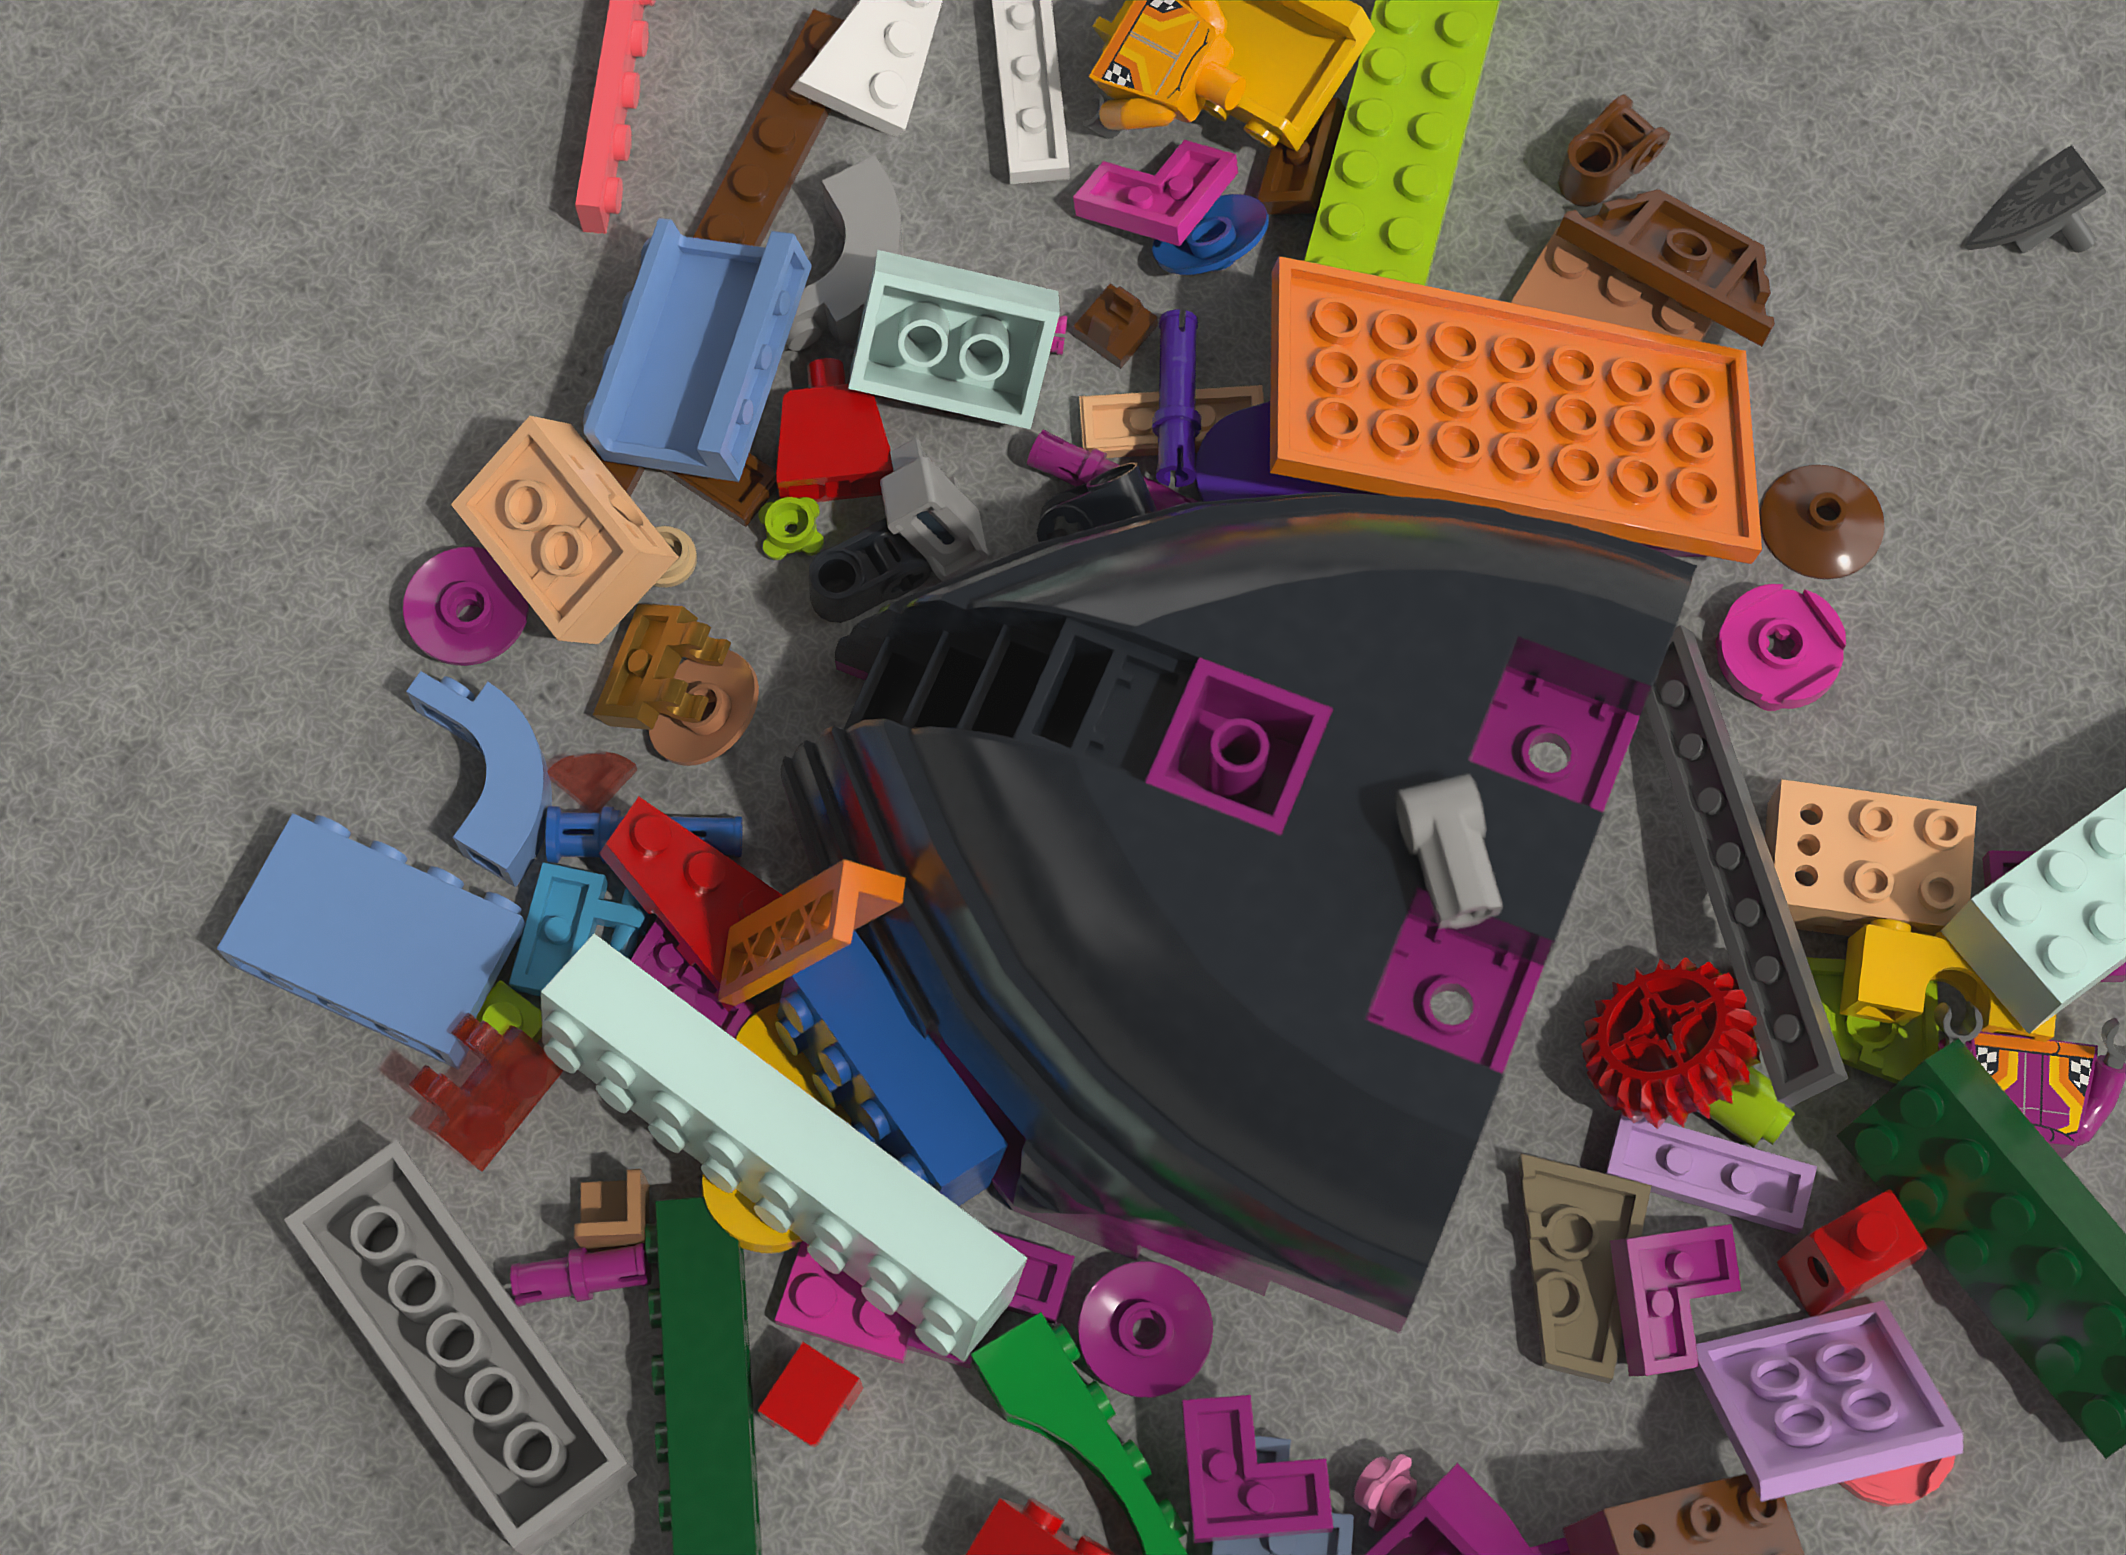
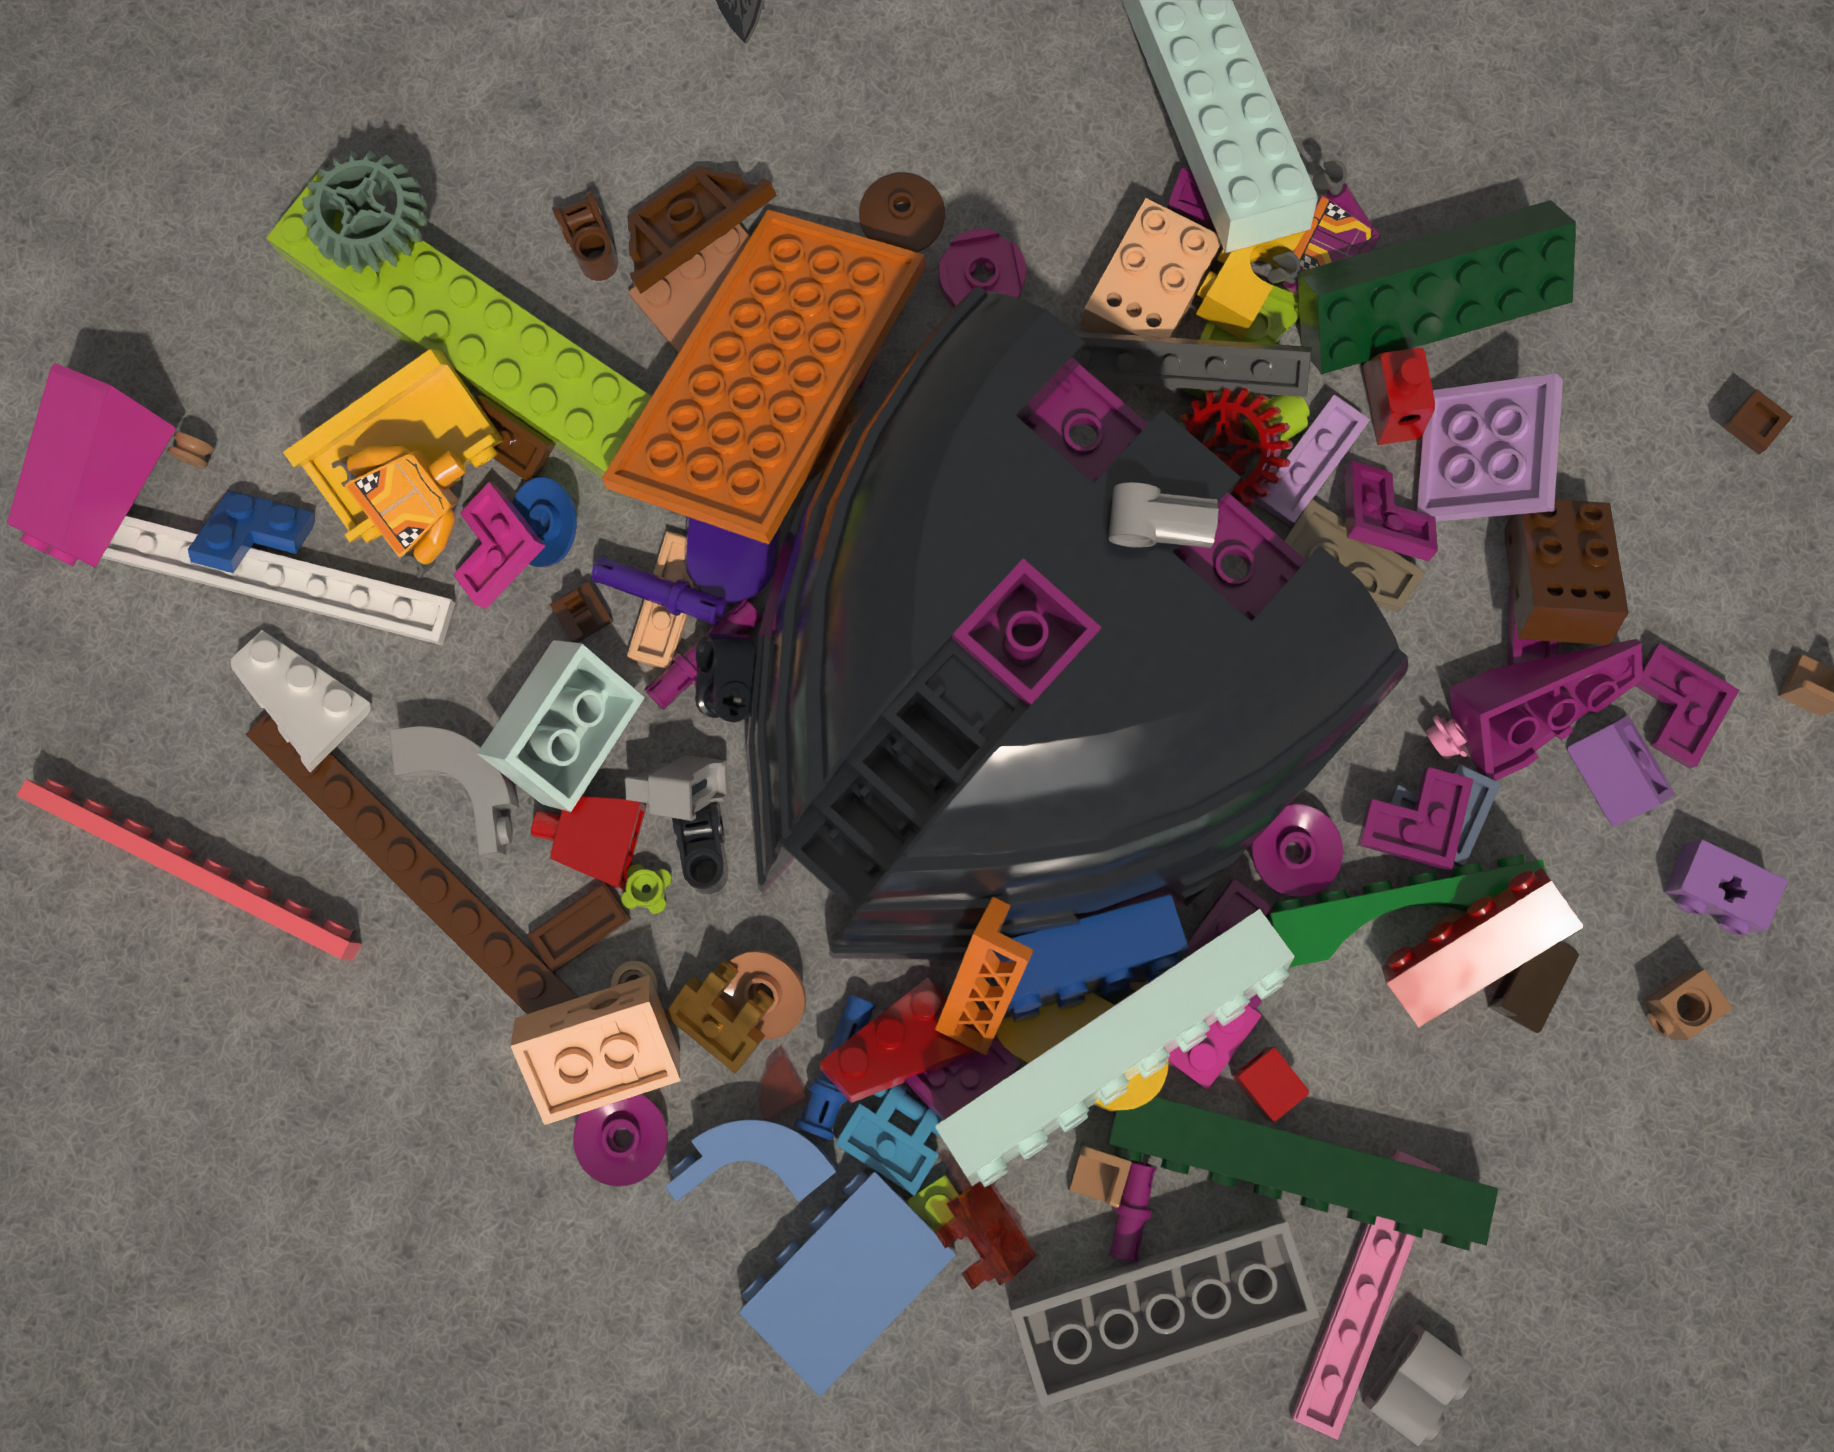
camera: 70 degrees left, 10 degrees up
medium blue panel [583,218,812,482] -> none

